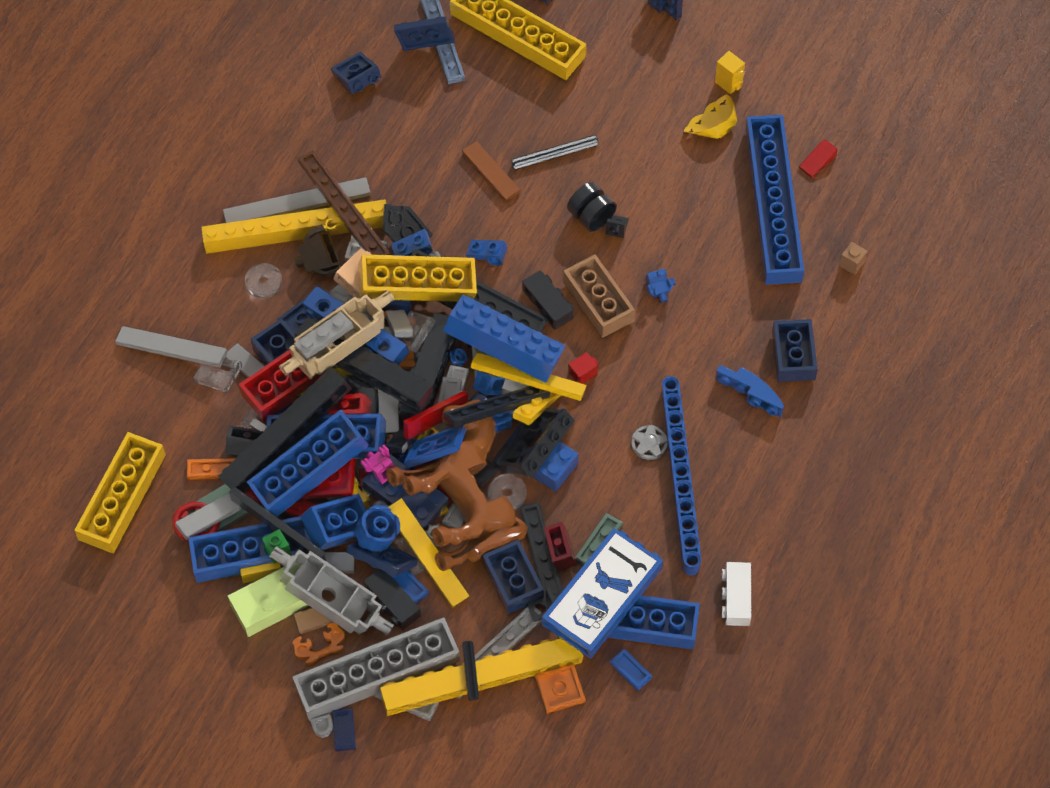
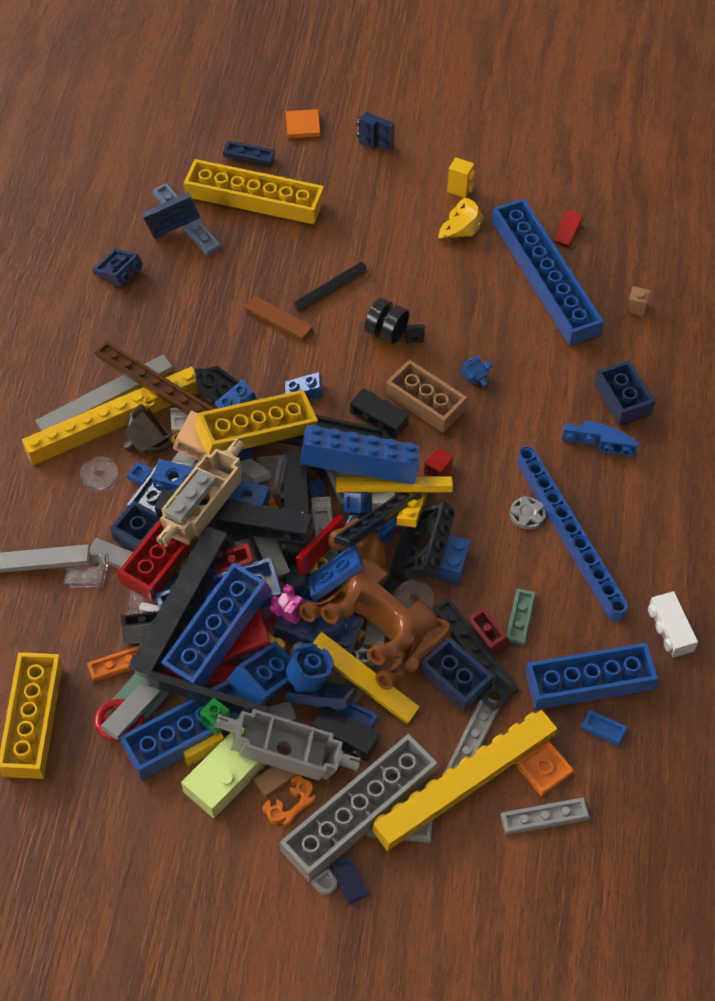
camera: 20 degrees left, 5 degrees down
black axle [462,641,479,701] -> none
brick [542,528,663,659] -> none
none -> blue plate [127,461,153,486]
none -> light grey tile [500,797,589,835]

